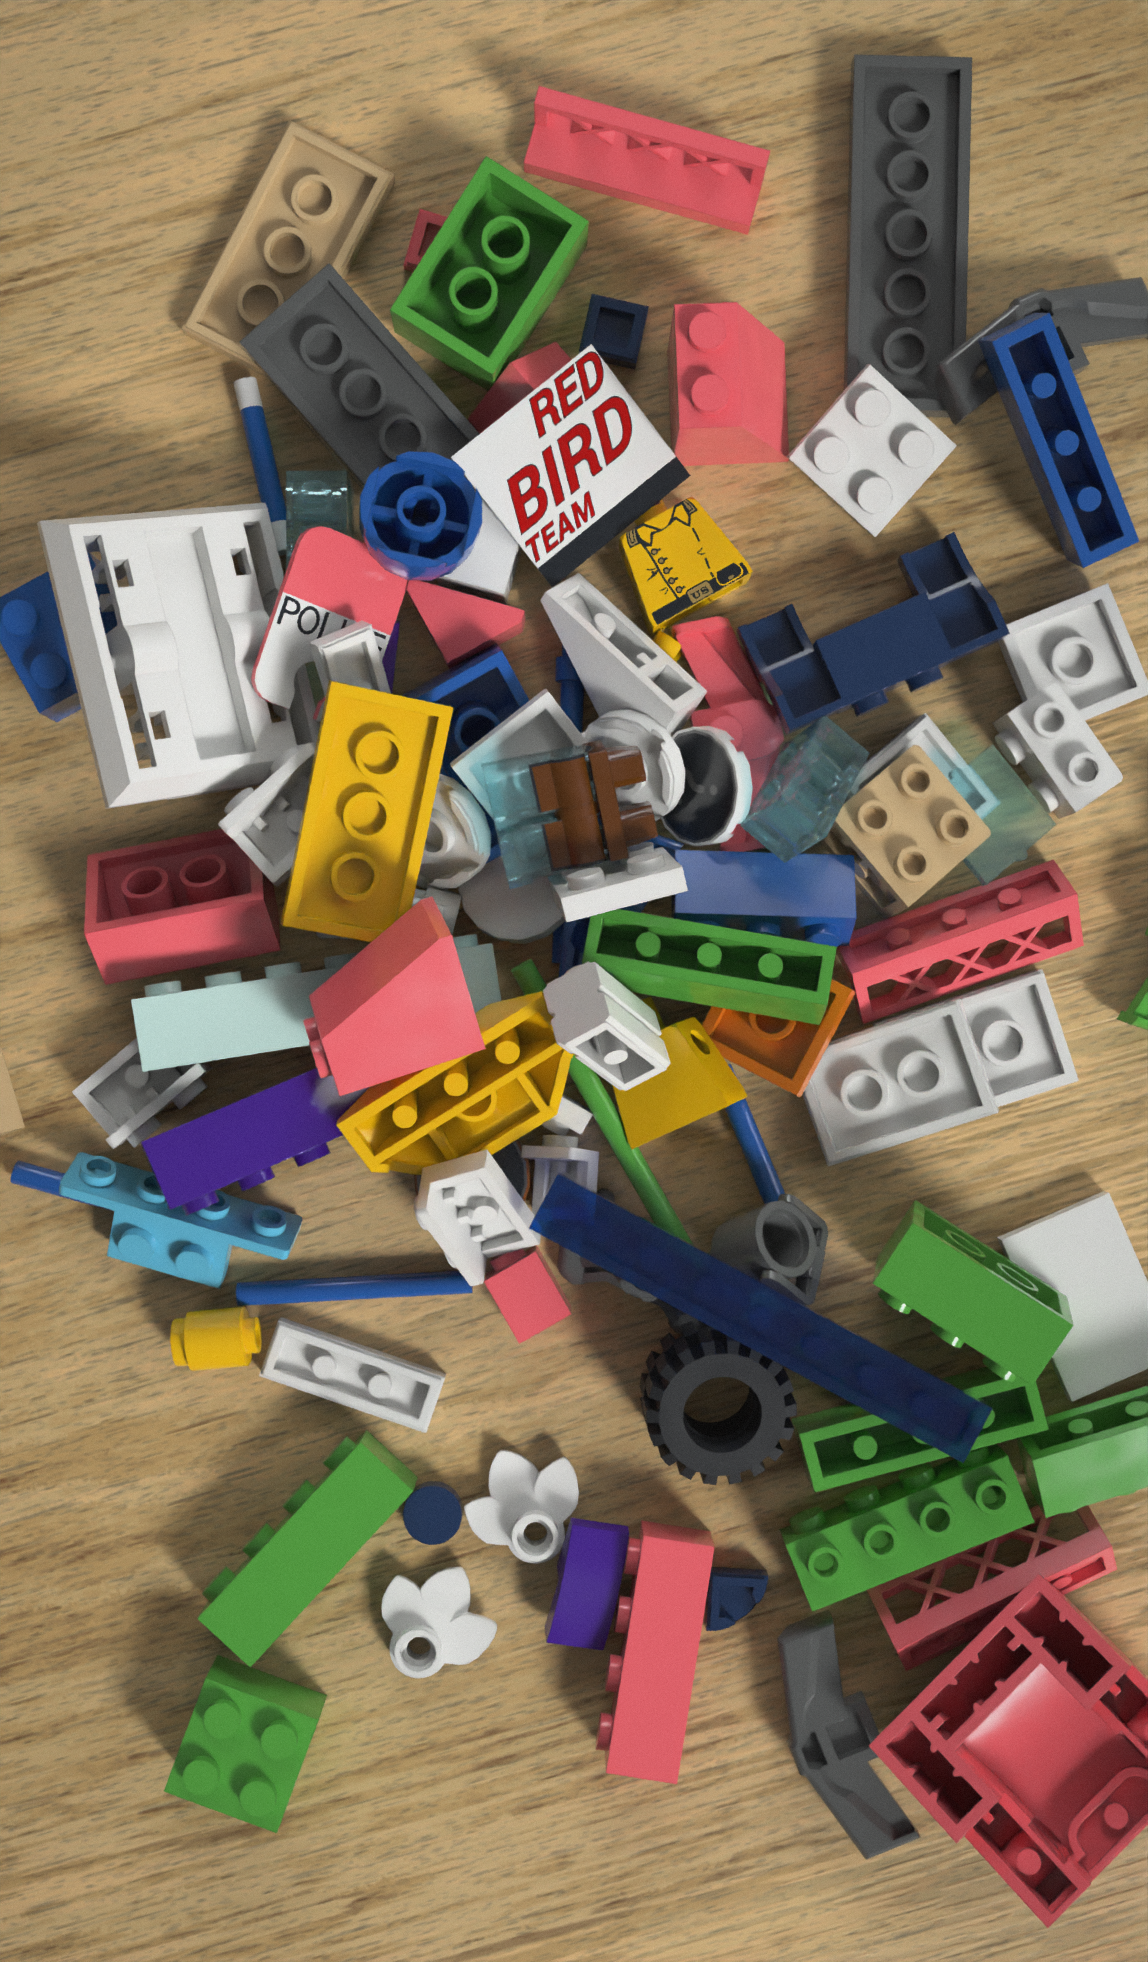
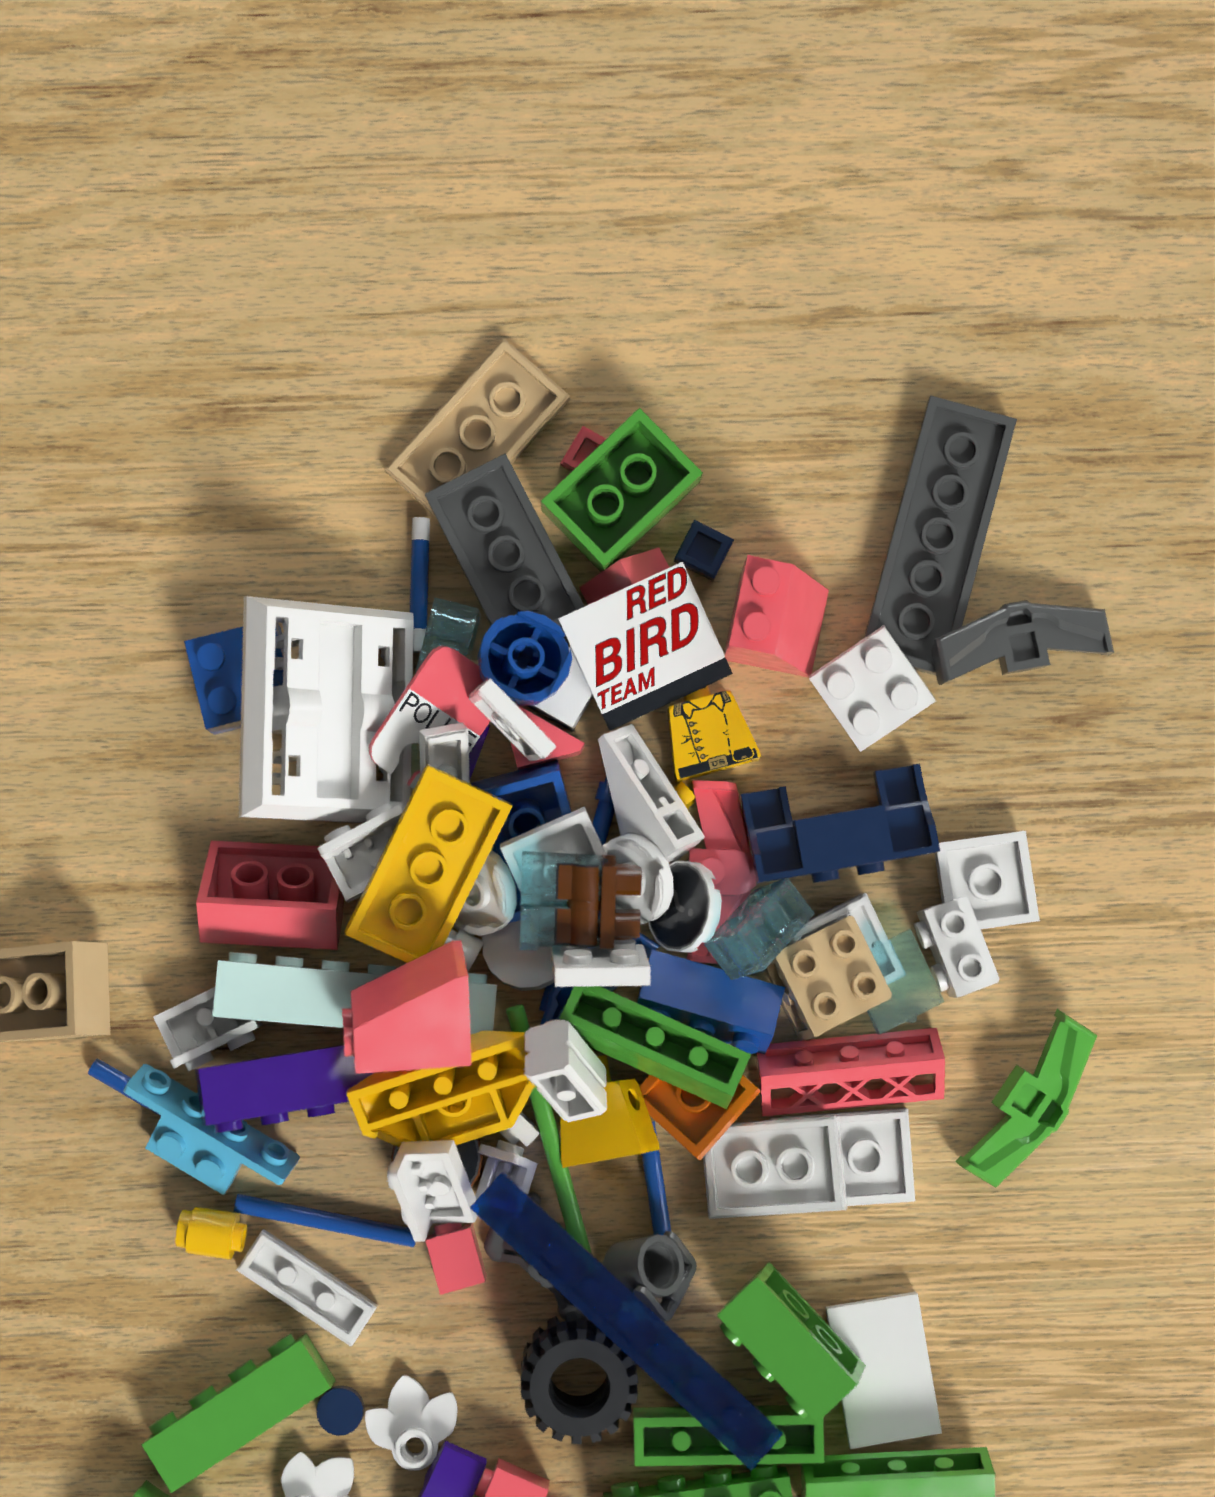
camera: 10 degrees right, 5 degrees down
coral fence [524,86,770,235] -> none
blue brick [978,313,1139,568] -> none
none -> white tile [468,679,557,761]

